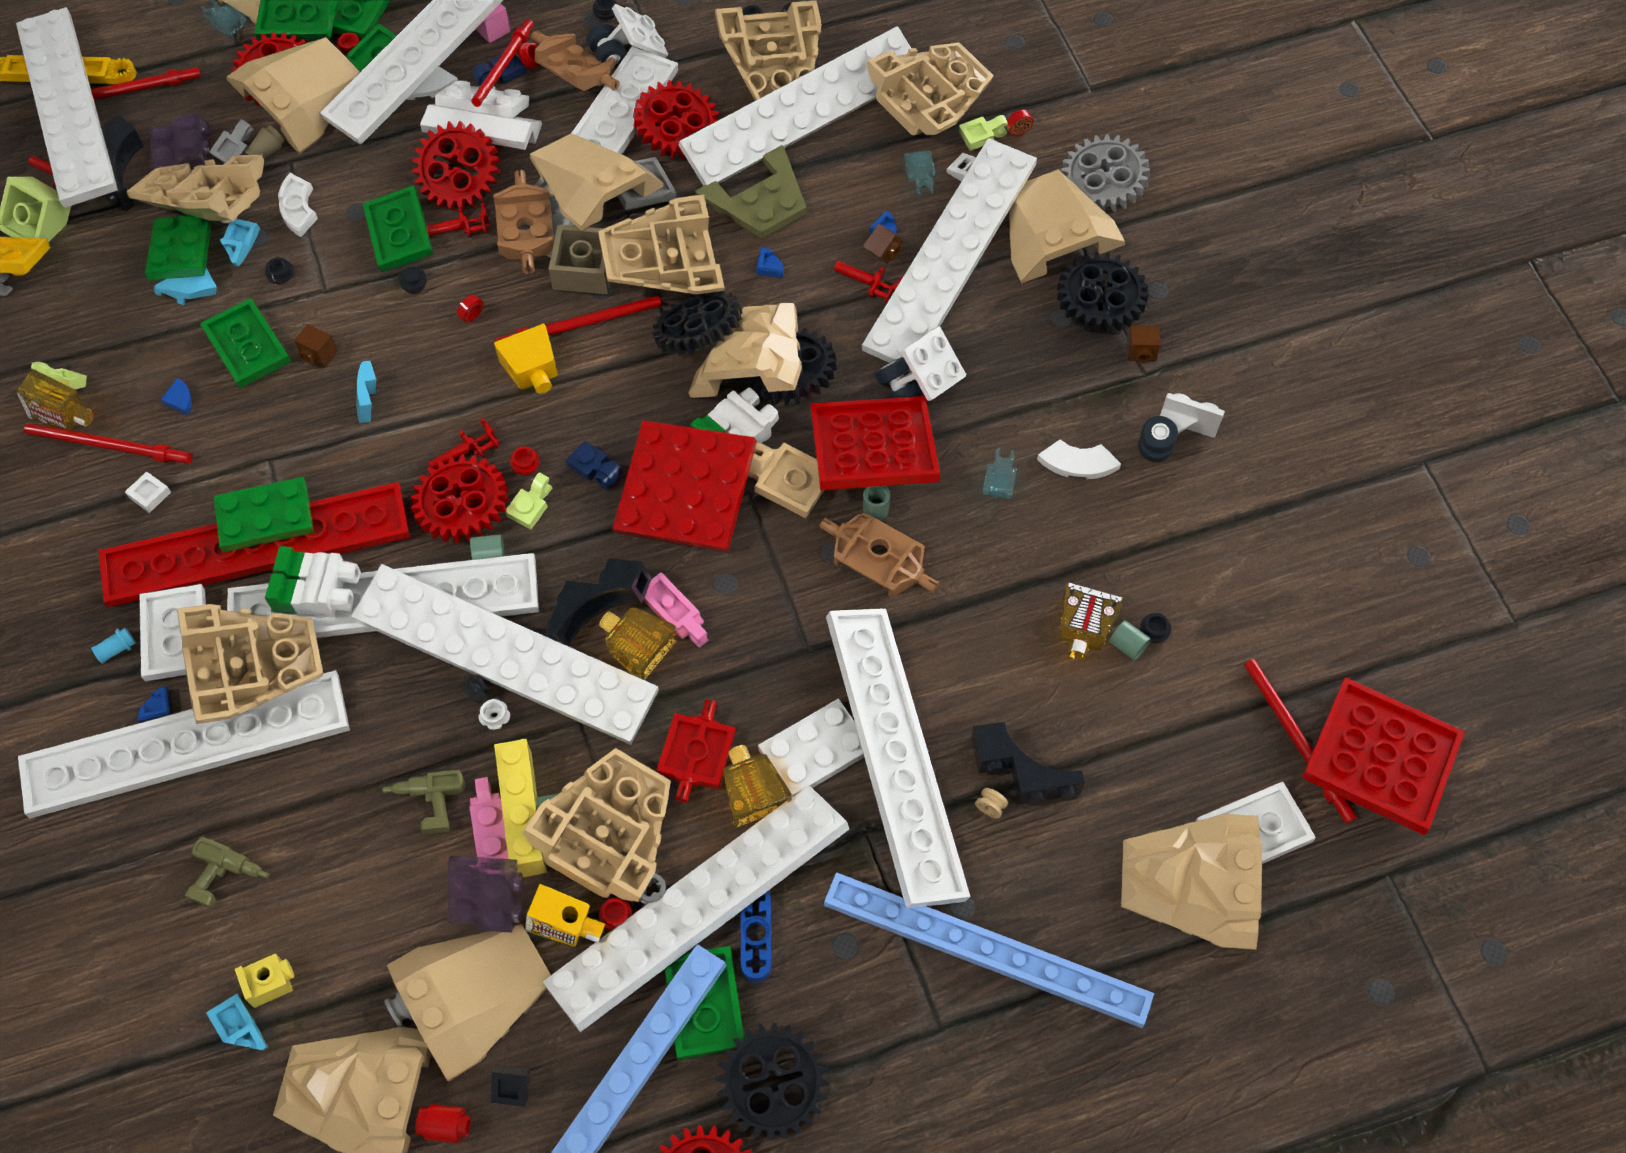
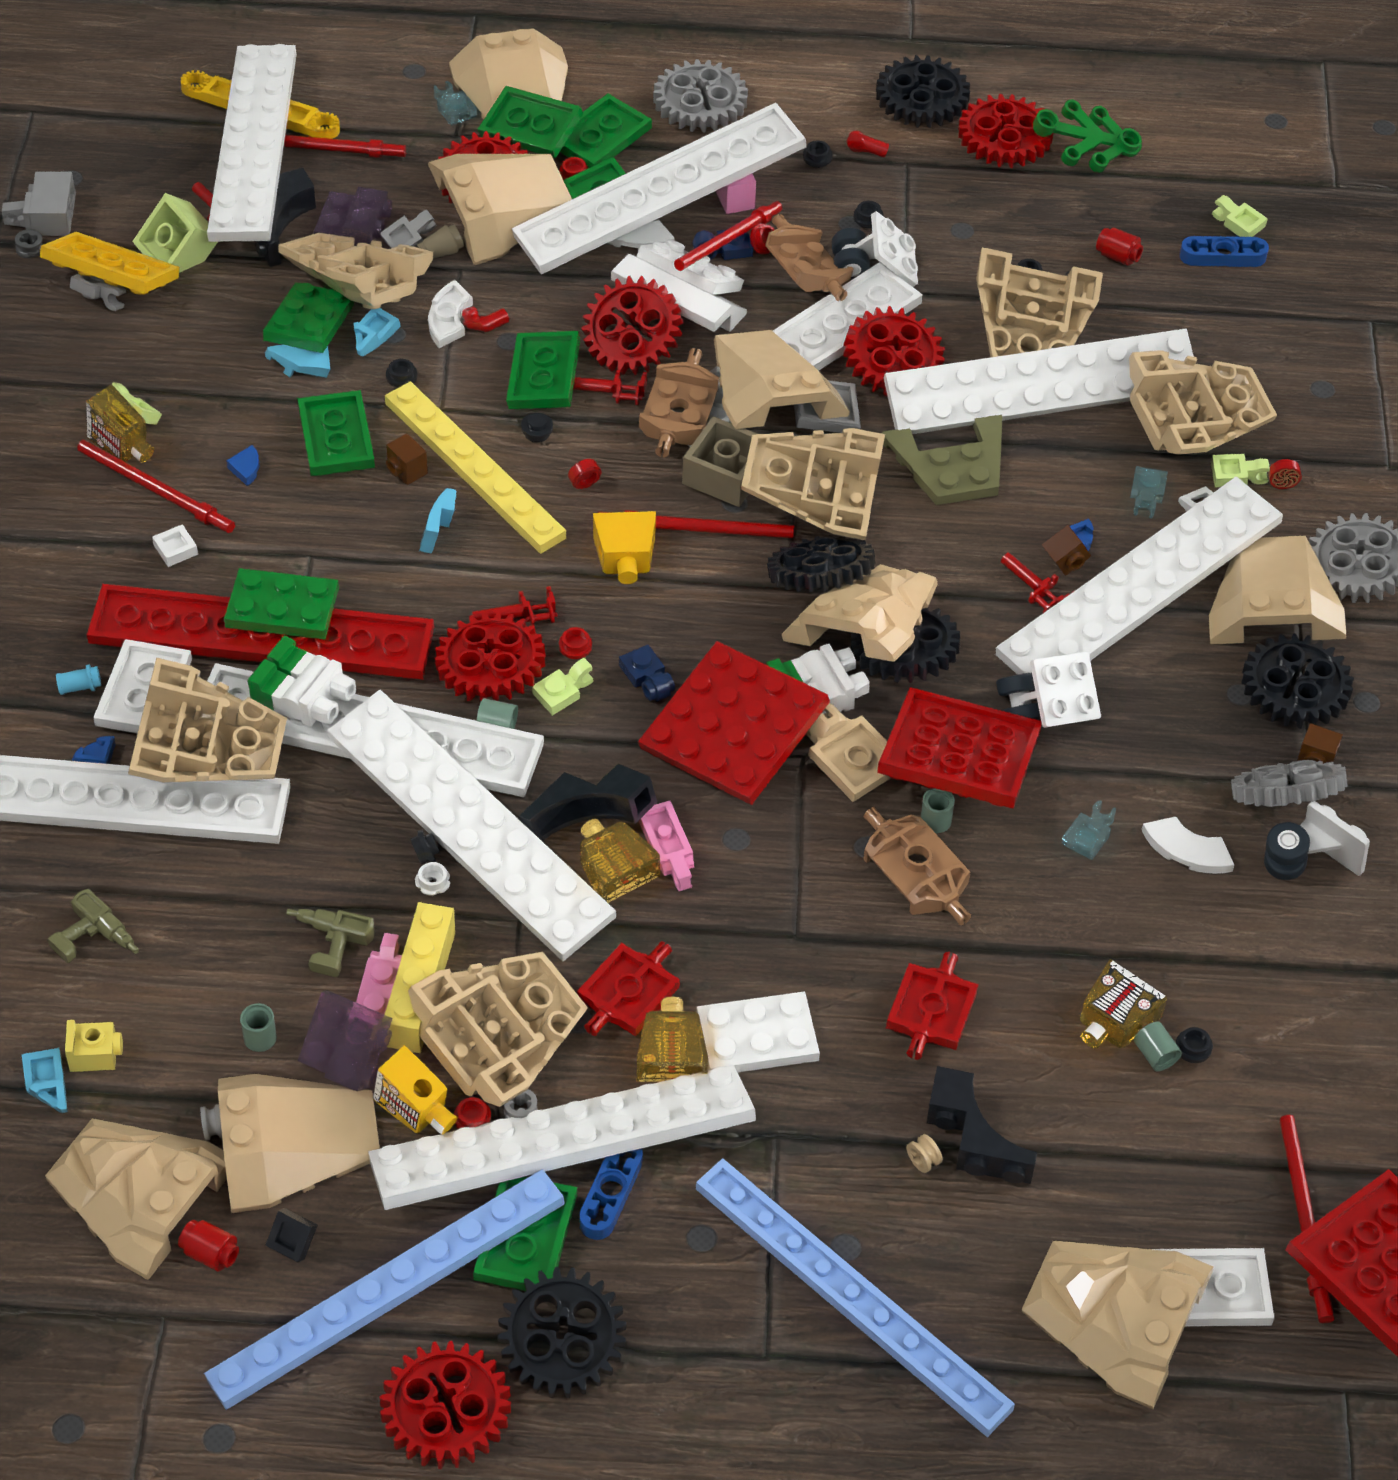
camera: 20 degrees right, 10 degrees down
blue tile [756,247,784,278] -> none
white plate [826,609,970,909] -> none
none -> sand green beam [240,1003,277,1052]
none -> light yellow plate [385,381,566,554]
none -> red arm [461,307,509,332]
none -> red plate [886,952,979,1060]
none -> light grey gear [1231,760,1348,807]

